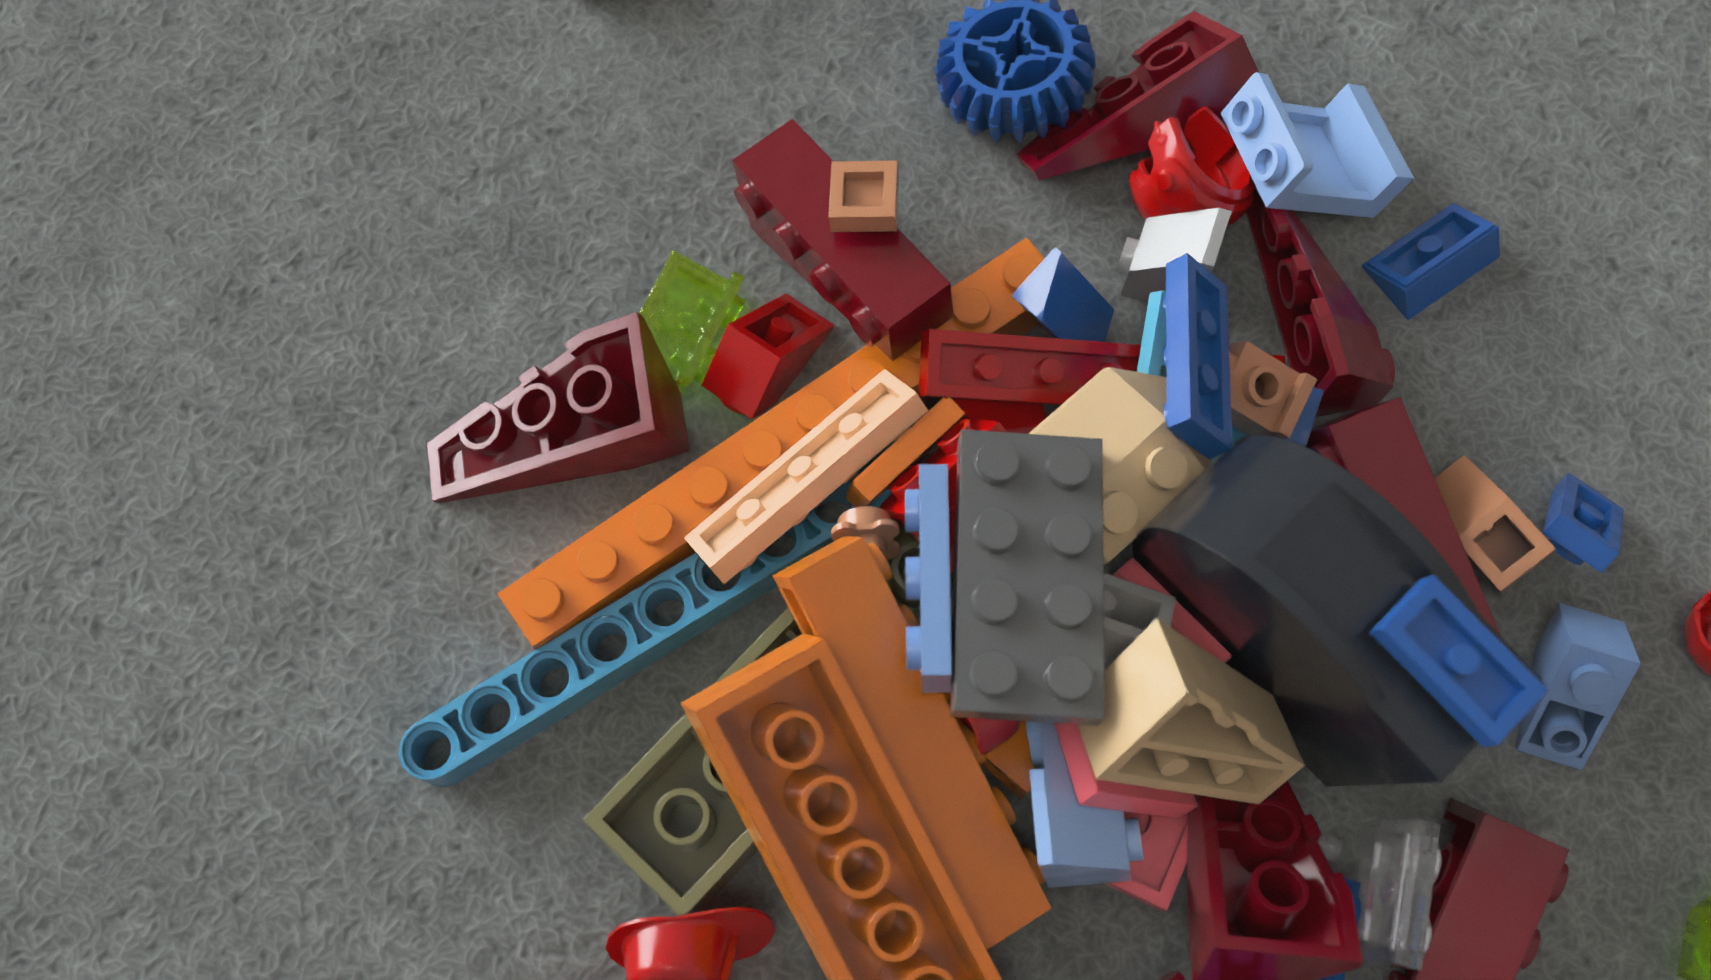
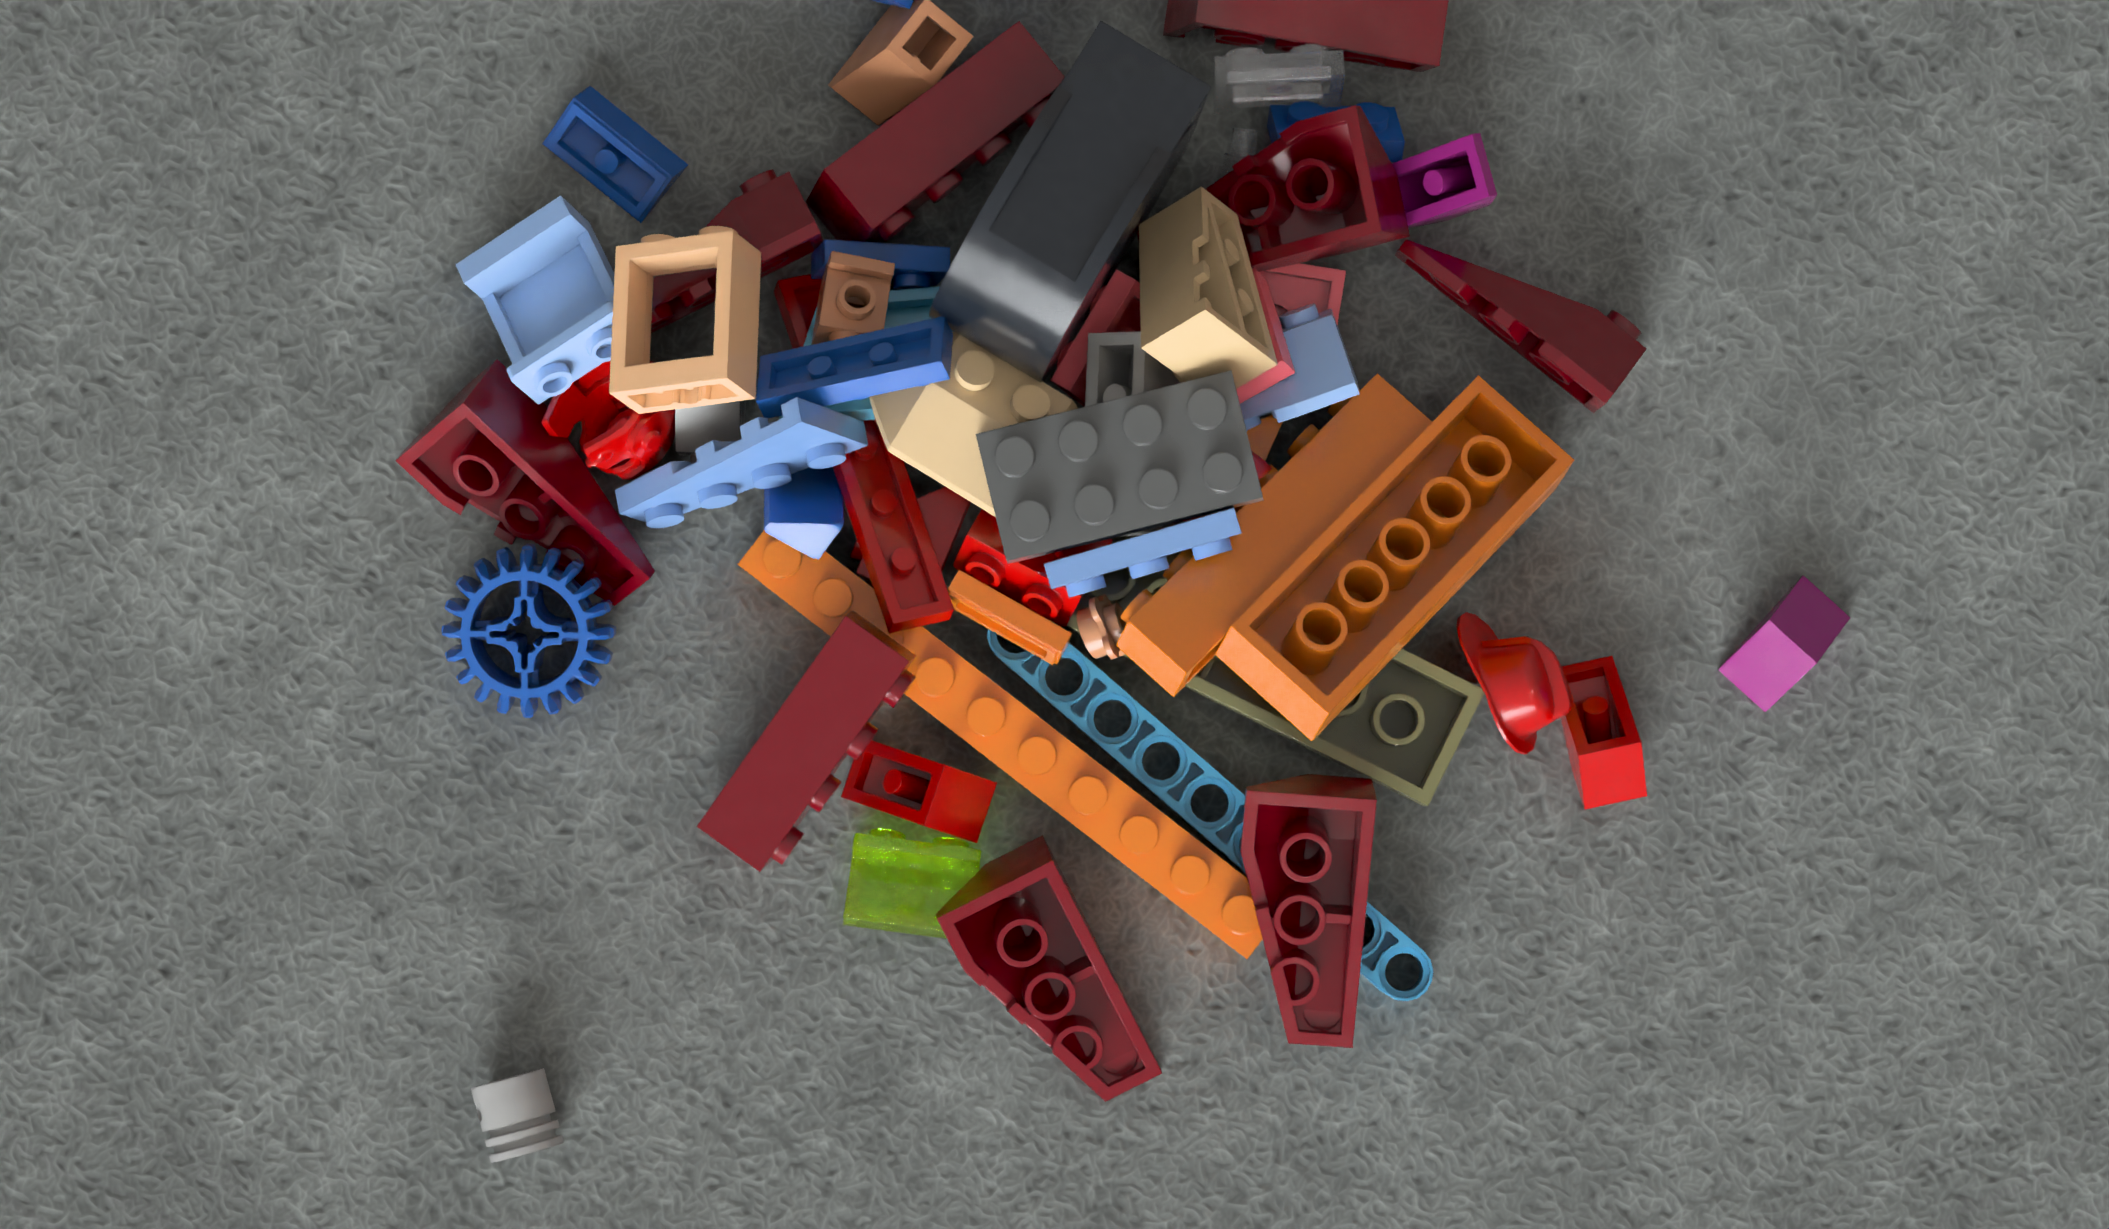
camera: 110 degrees left, 15 degrees up
light nougat plate [684,369,928,584] -> none
nougat plate [828,160,899,232] -> none
blue plate [1369,575,1548,747] -> none
none -> light nougat window [609,226,761,414]
none -> medium blue wing [615,397,868,528]
none -> dark red wedge [1240,774,1377,1048]

